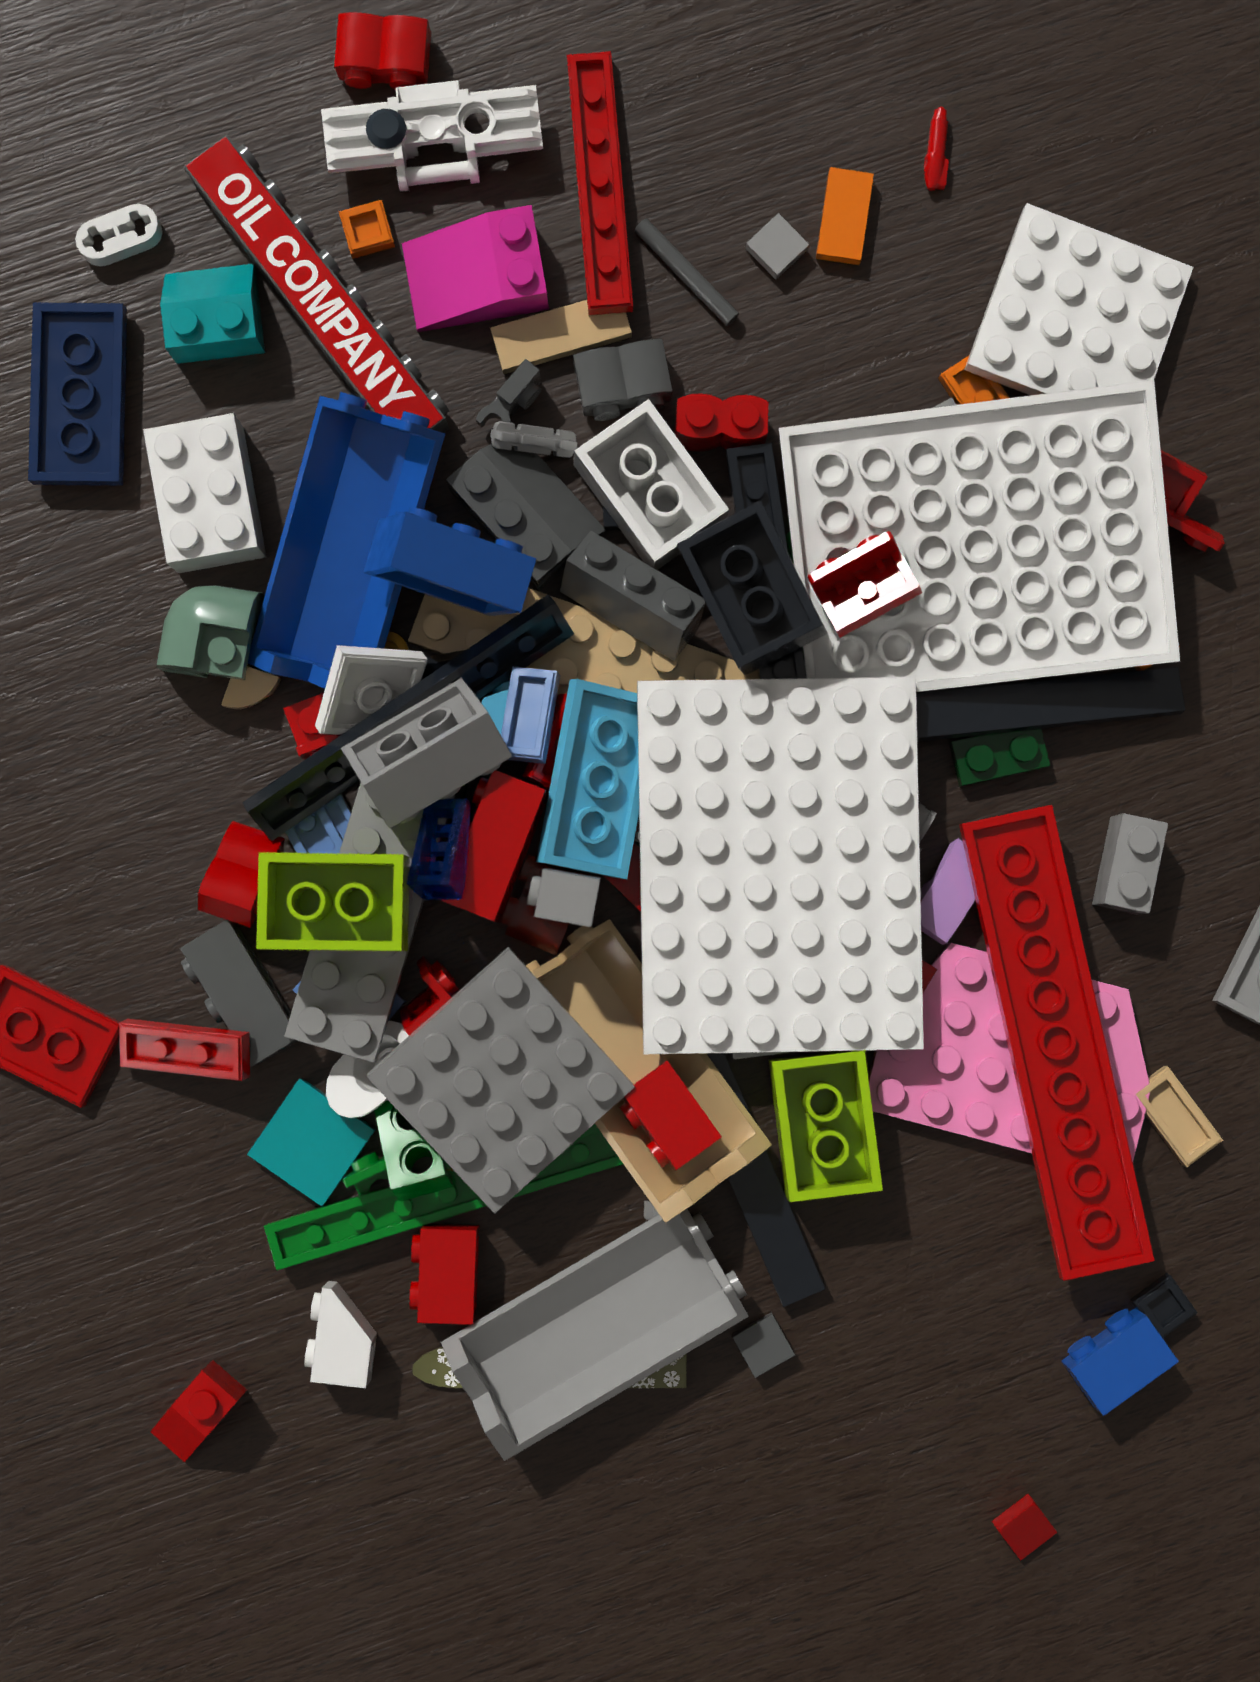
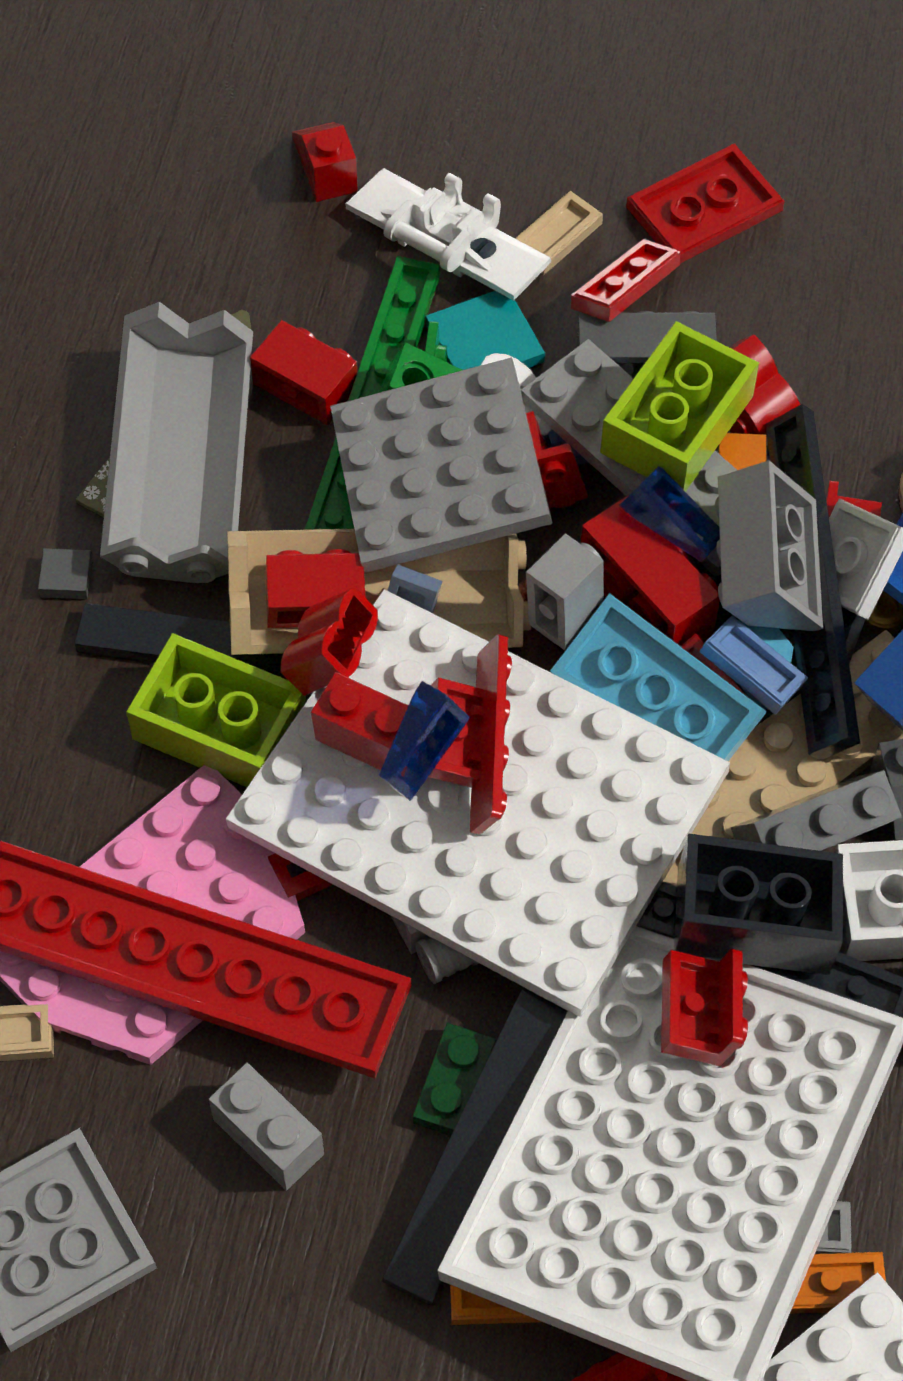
camera: 125 degrees right, 25 degrees down
white slope [304,1281,377,1388] -> none
lavender slope [920,838,975,945] -> none
none -> red brick [281,587,378,696]
none -> red brick [311,672,427,781]
none -> white piece [346,168,551,301]
none -> clear blue slope [379,681,470,801]
none -> sand blue plate [388,564,443,613]
none -> red bracket [425,634,512,835]
none -> tan tile [515,191,603,275]
none -> orange tile [718,433,766,470]

